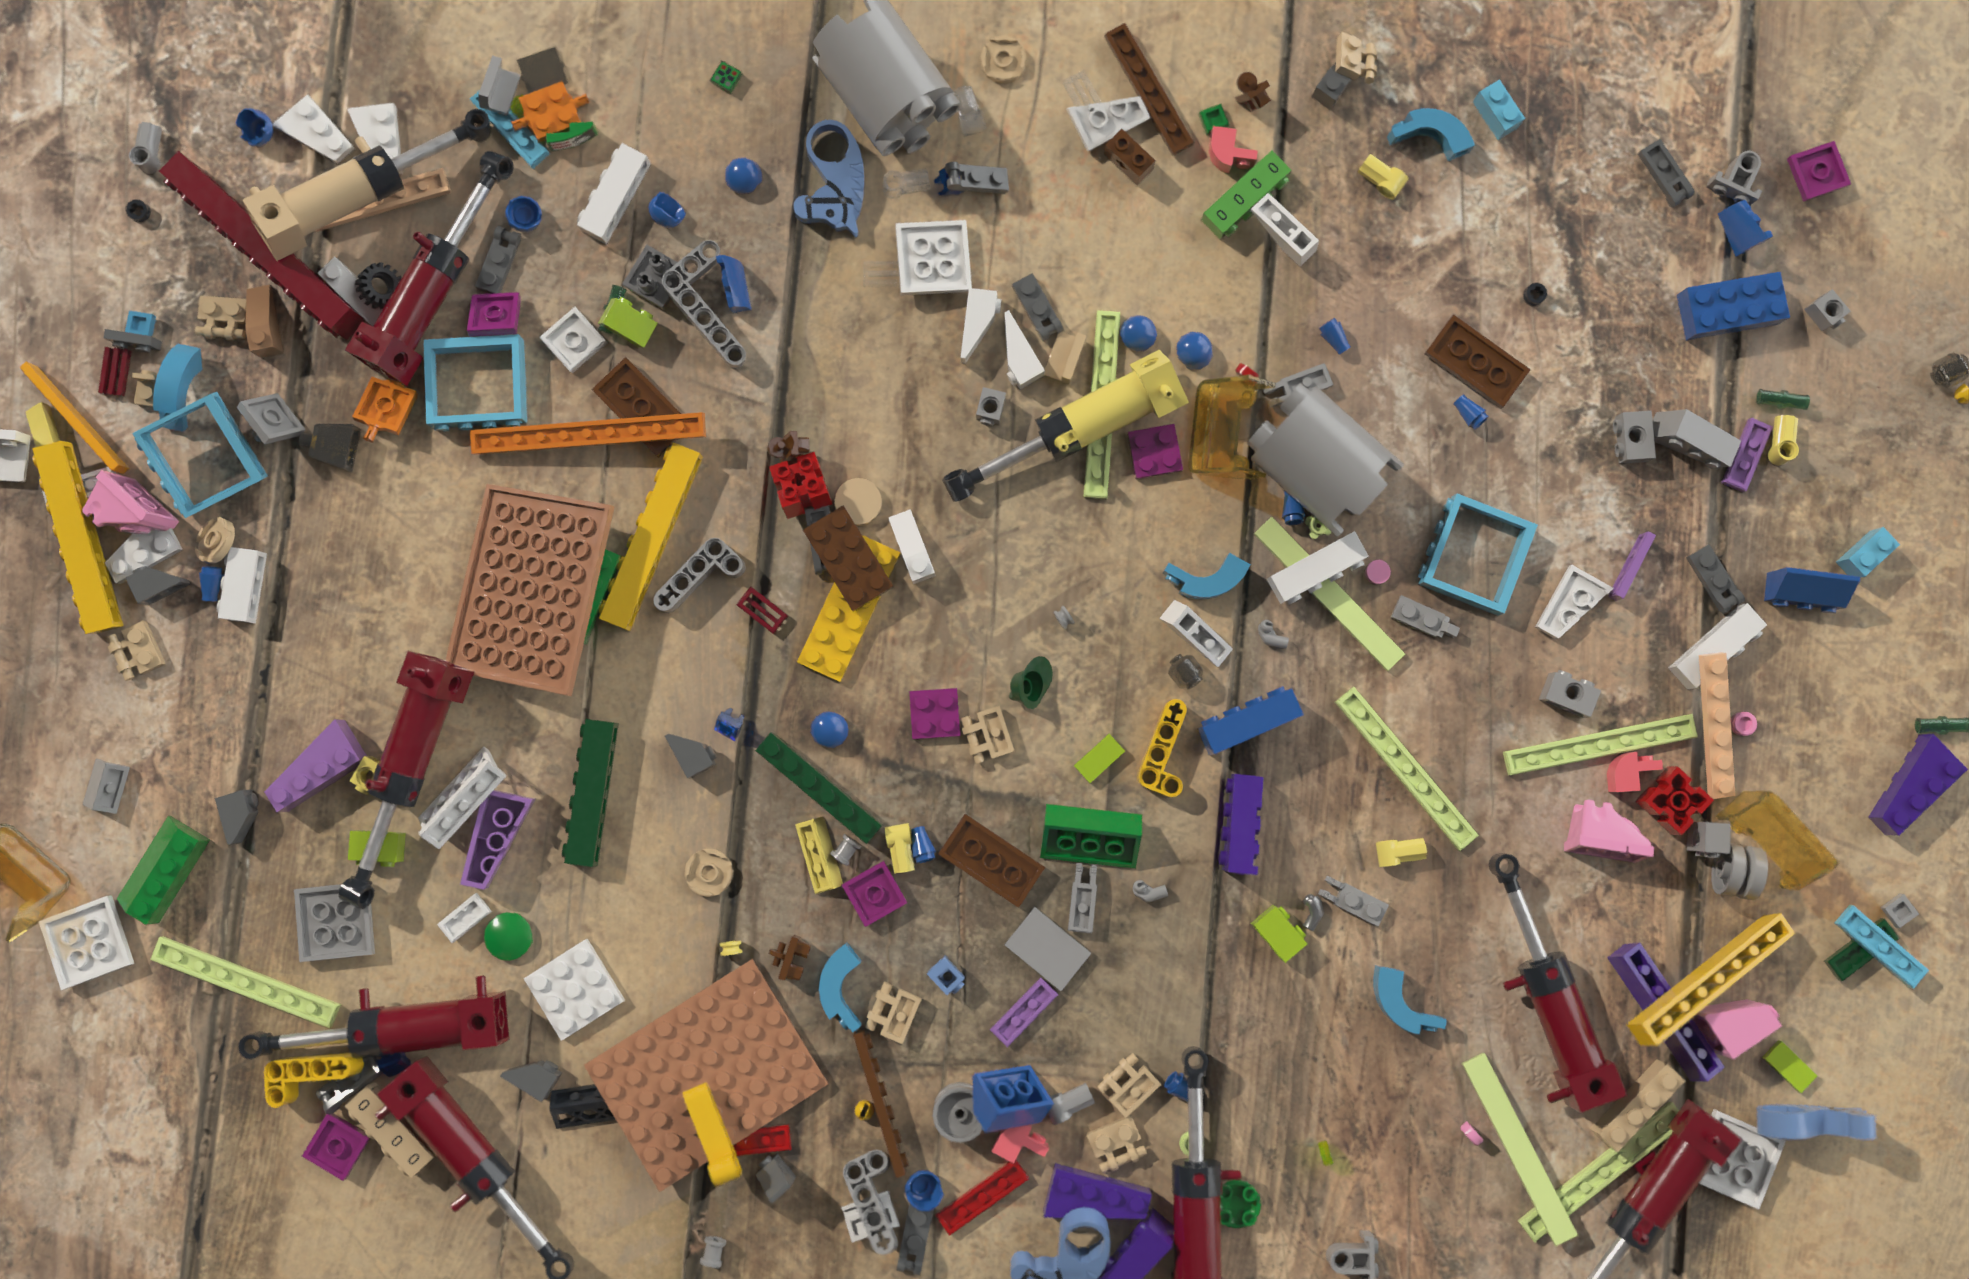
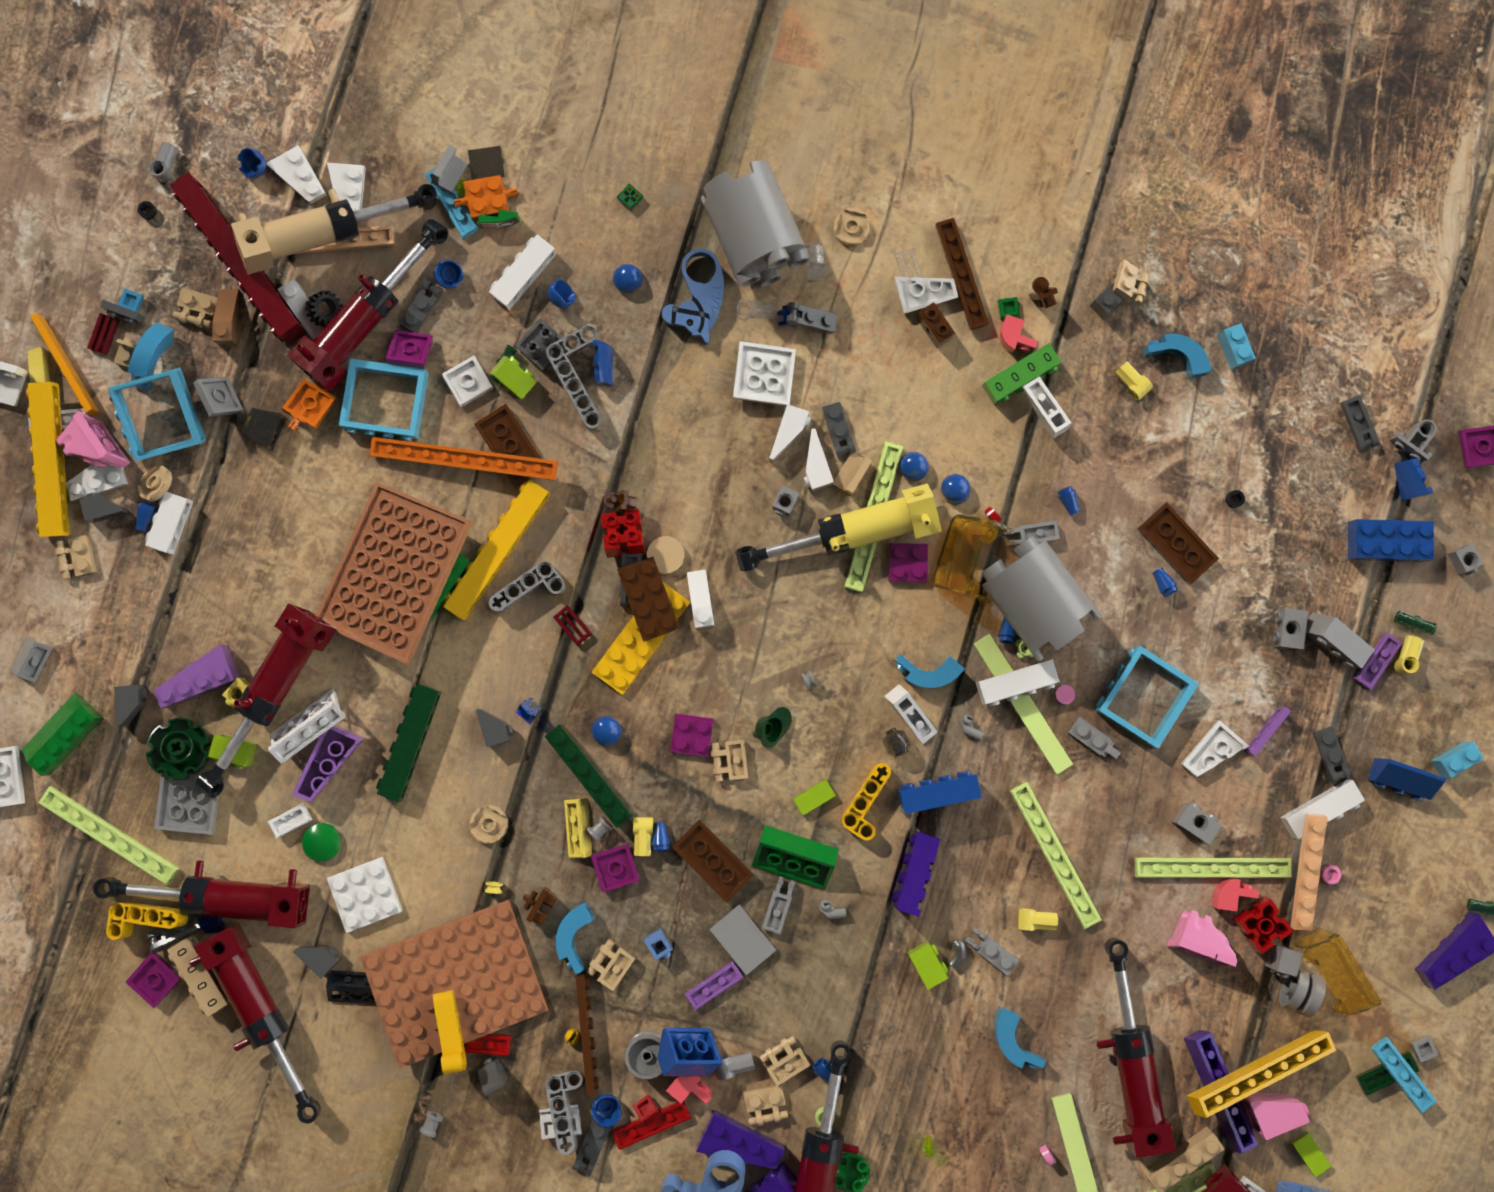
camera: 10 degrees right, 0 degrees up
none -> dark green piece [146,718,211,781]
none -> red tile [632,1094,660,1123]

